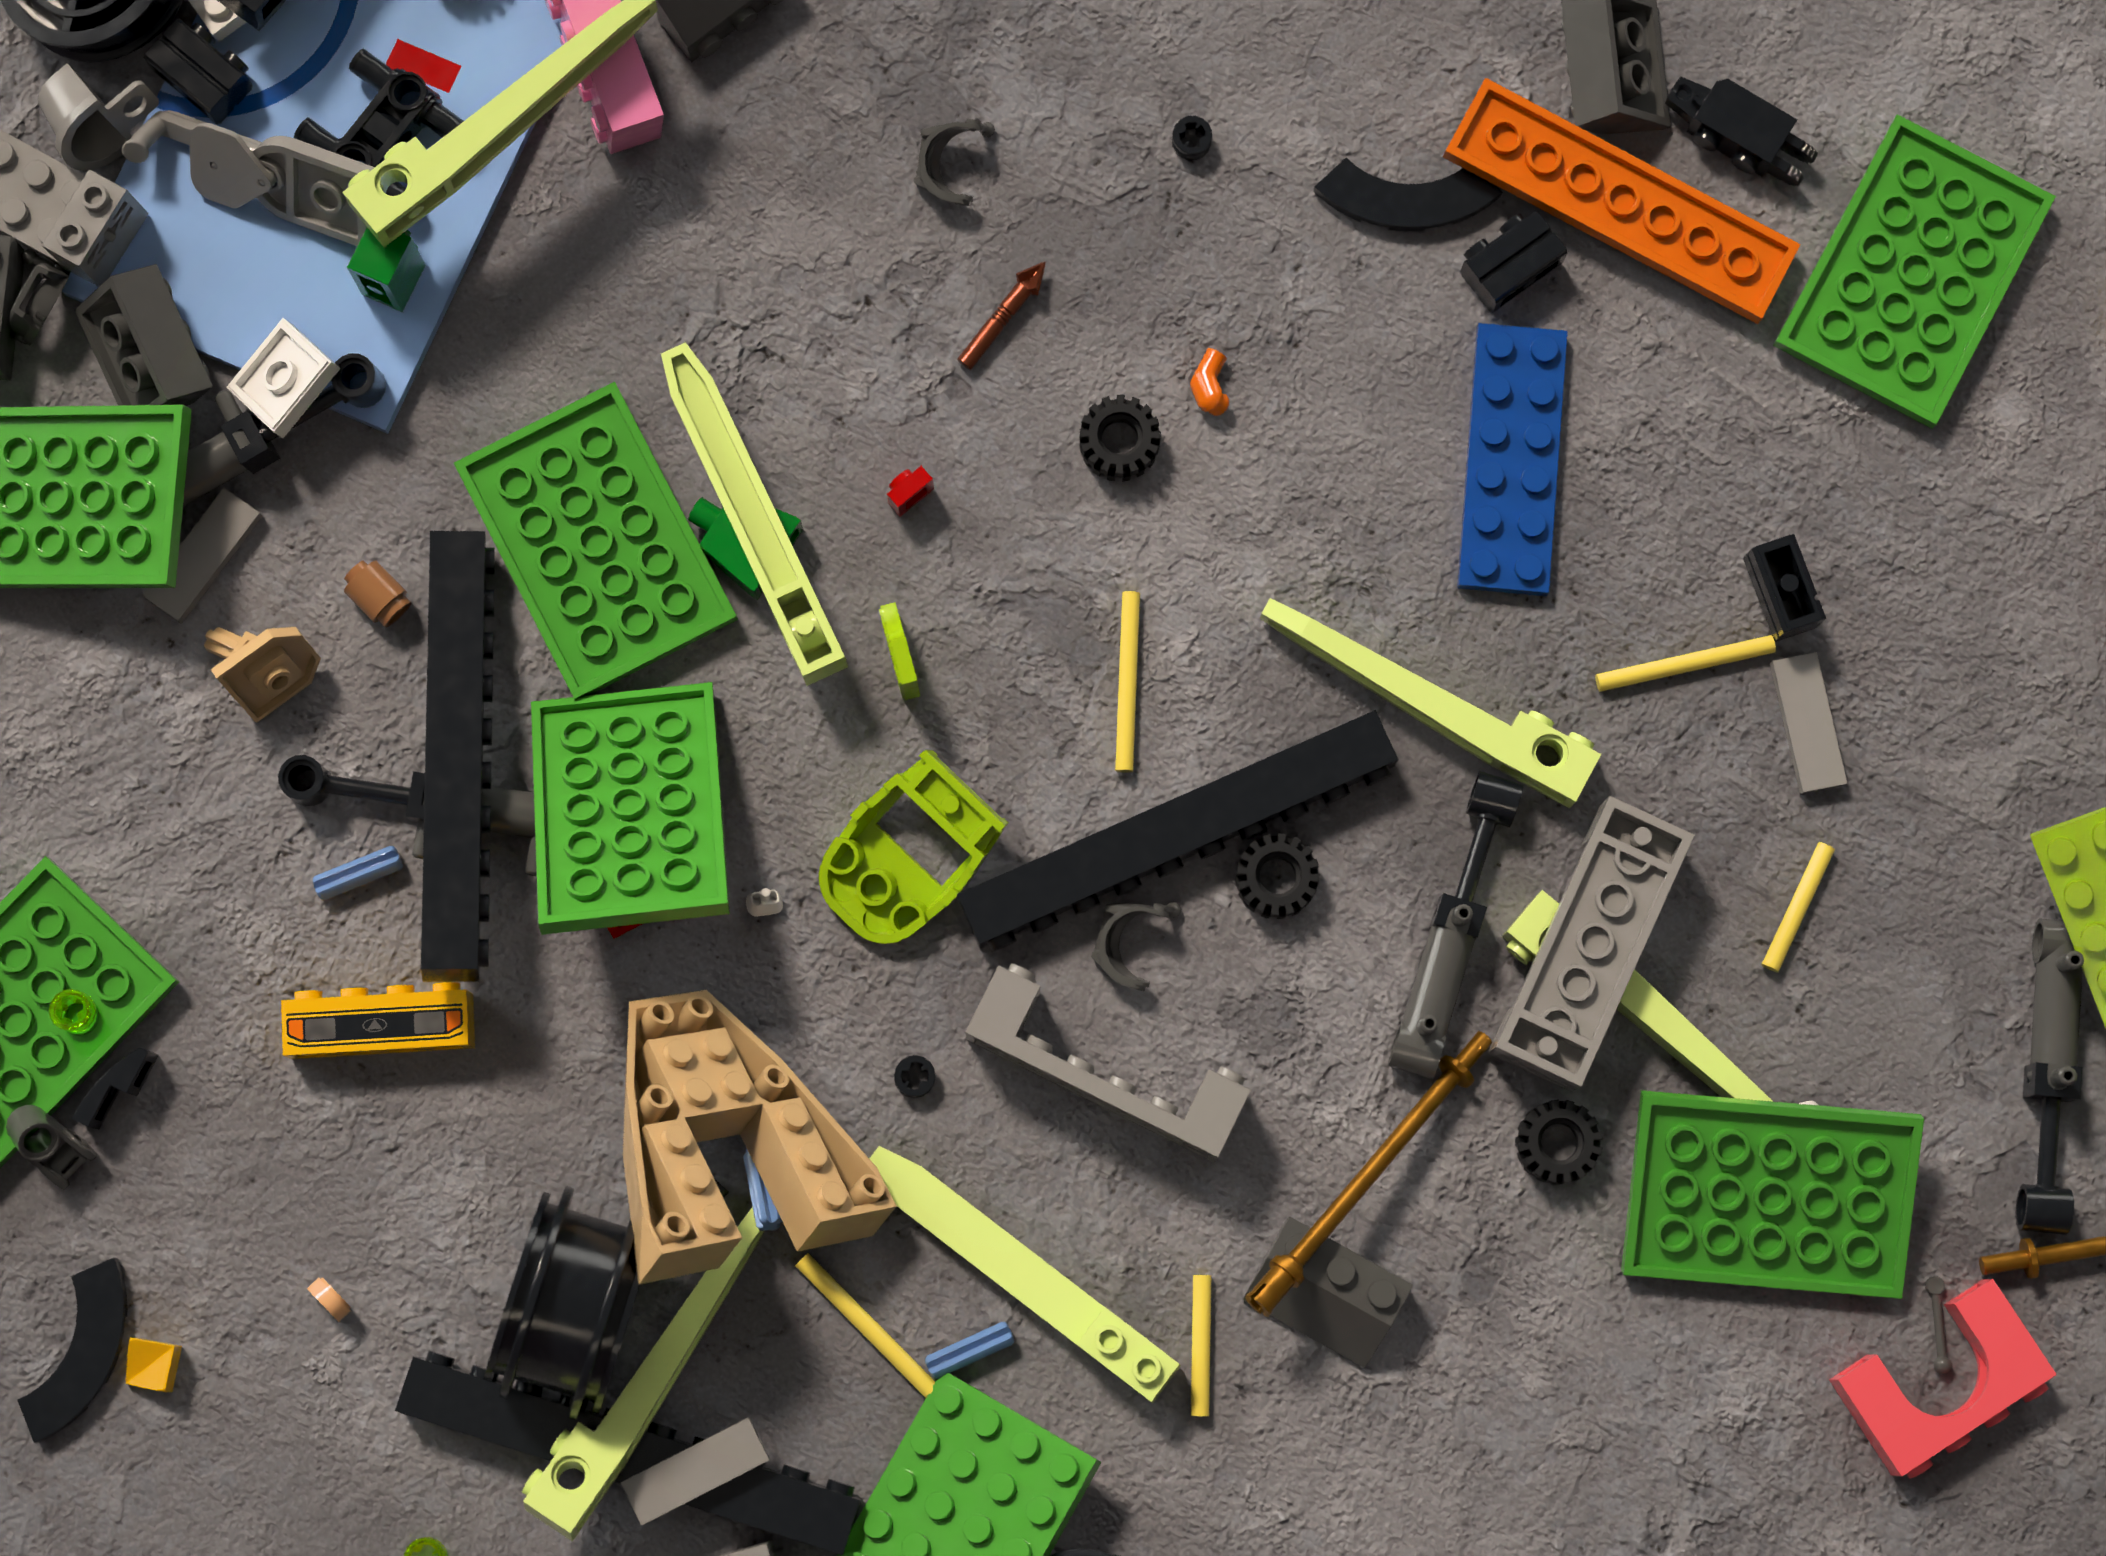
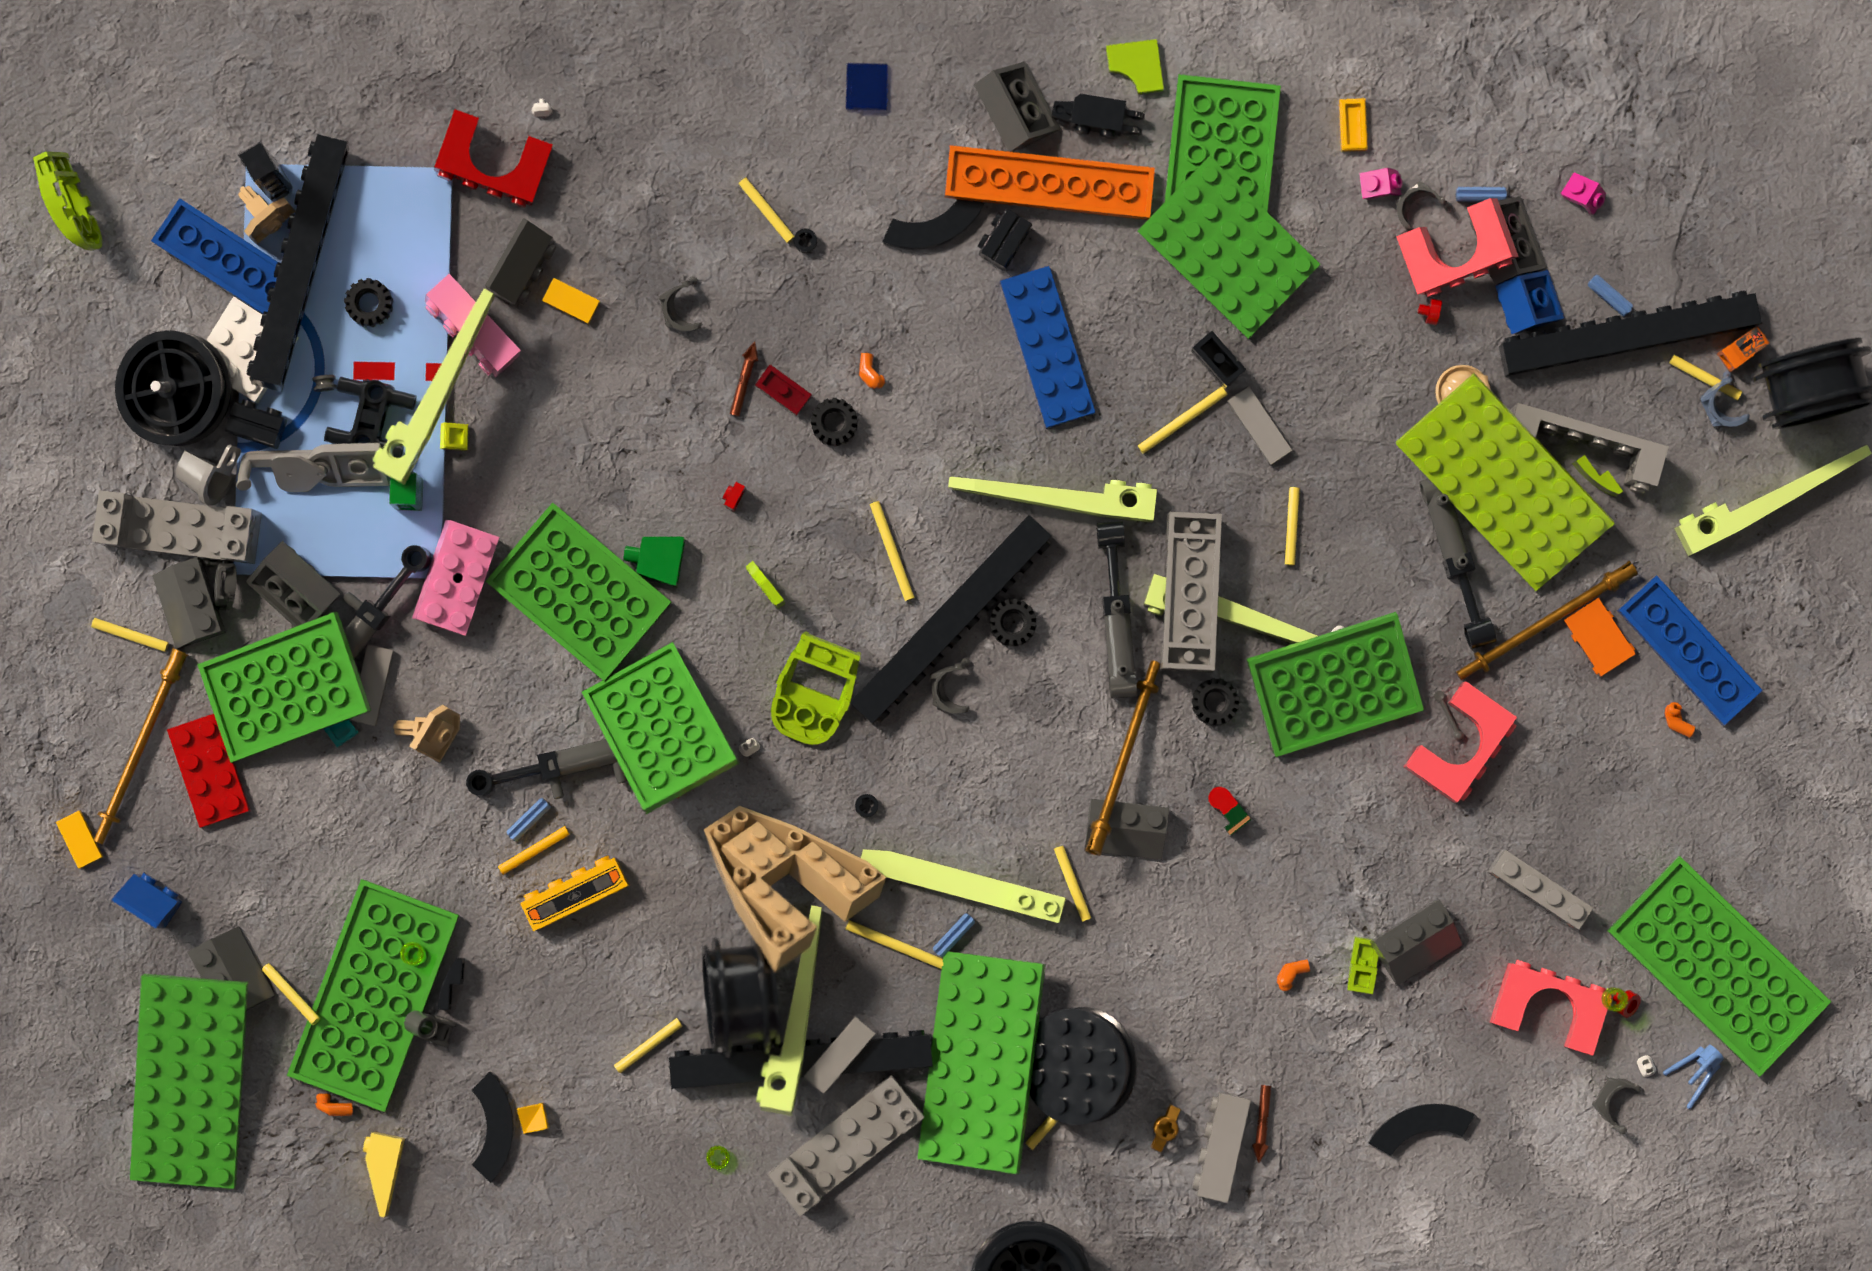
camera: 25 degrees left, 5 degrees up
white tile [227,318,340,438] -> none
light nougat tile [307,1277,351,1322] -> none
medium nougat brick [344,560,412,628] -> none
black brick [421,531,495,982] -> none
yellowish green piece [661,342,848,686] -> none
medium blue axle [743,1148,782,1231] -> none
light grey plate [965,963,1251,1162] -> none
none -> dark grey bush [312,375,337,392]
none -> teal tile [324,719,359,748]
none -> bright pink brick [412,520,499,636]
none -> neon yellow tile [440,422,468,451]
none -> yellow bar [498,826,570,875]
none -> yellow tile [542,278,600,325]
none -> light yellow bar [614,1018,683,1073]
none -> light yellow bar [738,178,794,243]
none -> dark red plate [755,364,812,416]
none -> lime tile [1106,39,1164,94]
none -> bright green plate [1137,156,1320,339]
none -> leg [1208,787,1251,836]

